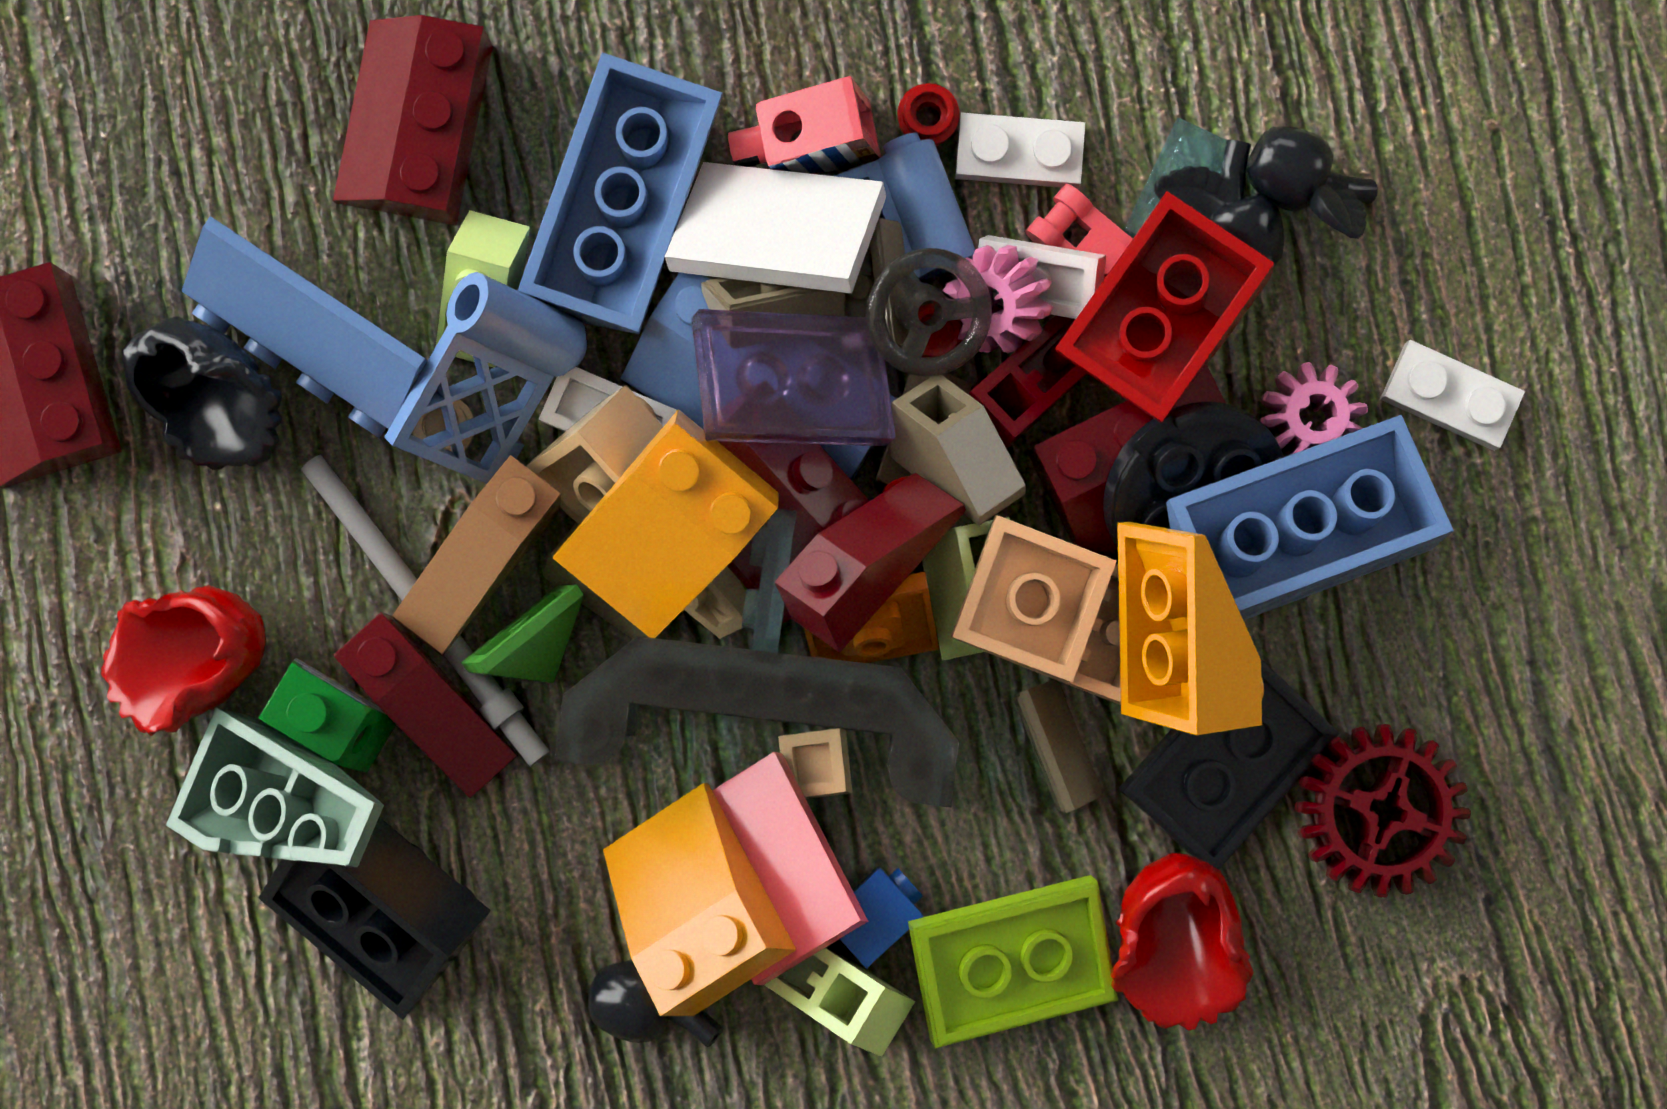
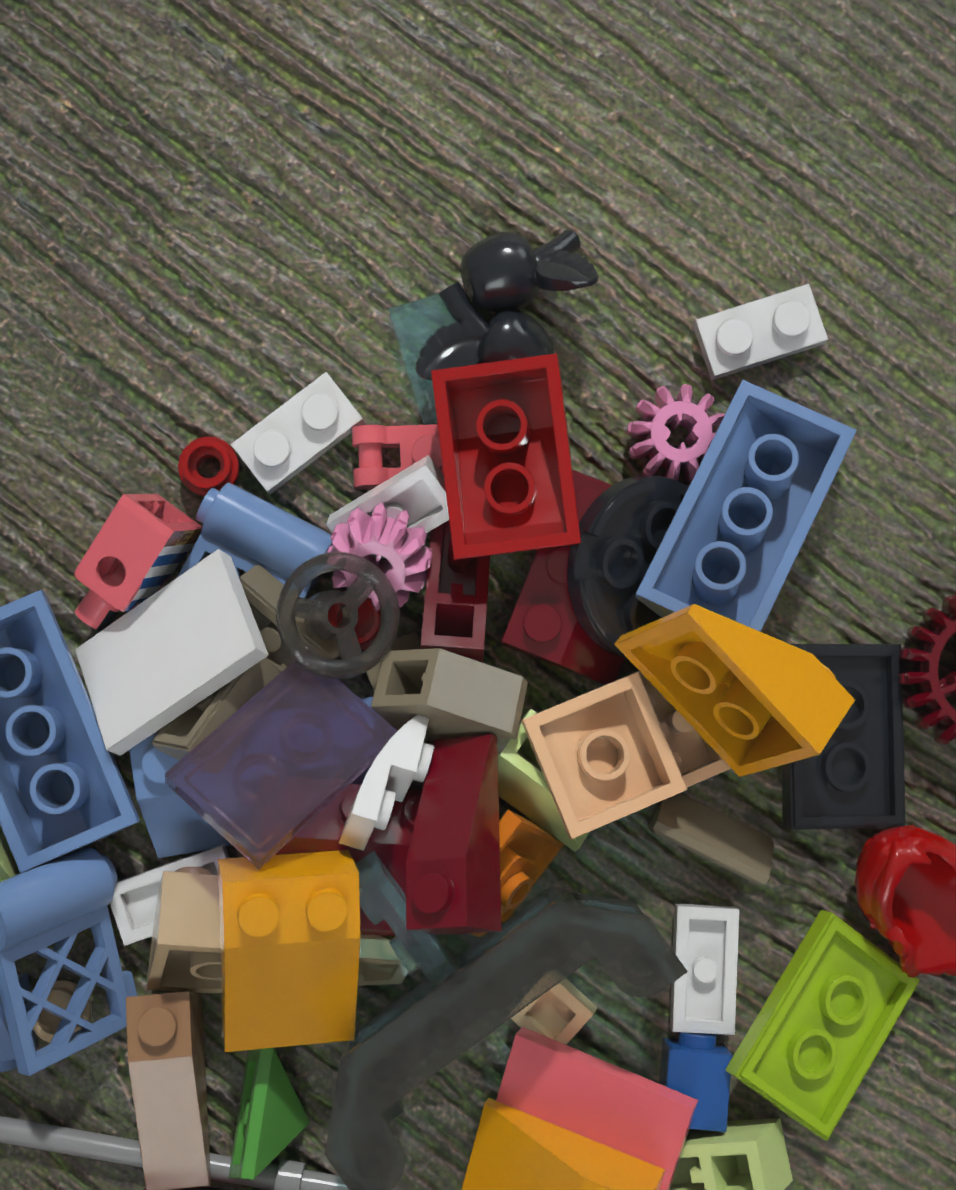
camera: 45 degrees left, 0 degrees up
none -> white slope [339,715,434,851]
none -> white plate [670,904,739,1035]

